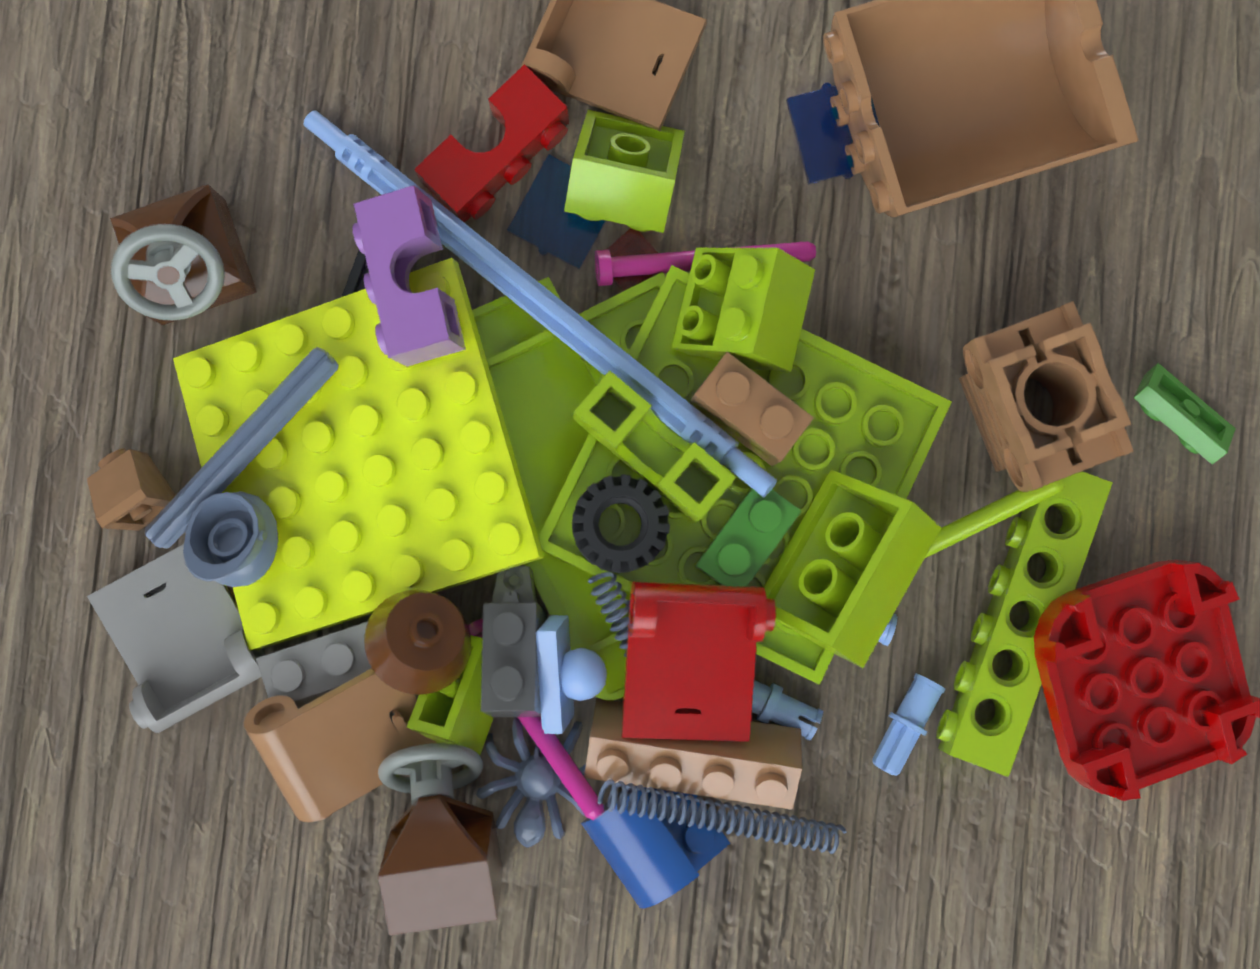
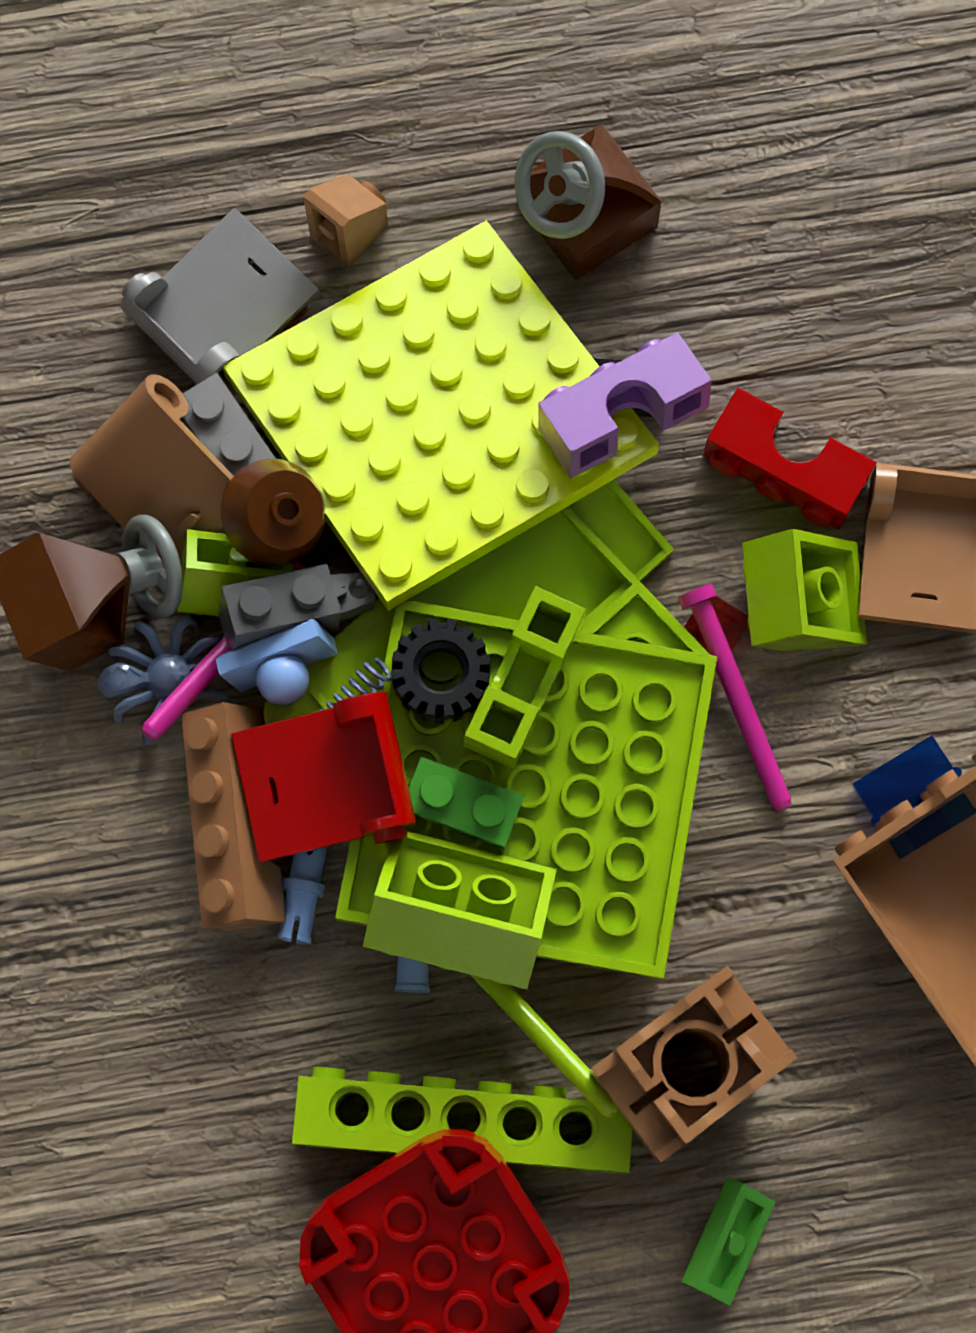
camera: 75 degrees right, 10 degrees down
sand blue axle [144,347,339,549] -> none
sand blue piece [183,491,278,587] -> none
light blue axle [304,110,777,497] -> none
clear blue piece [507,154,606,270] -> none
blue brick [581,786,731,909] -> none
sand blue piece [597,779,847,854] -> none
lime slope [672,248,815,372] -> none
medium nougat brick [689,352,814,467] -> none
light blue axle [872,673,945,776] -> none

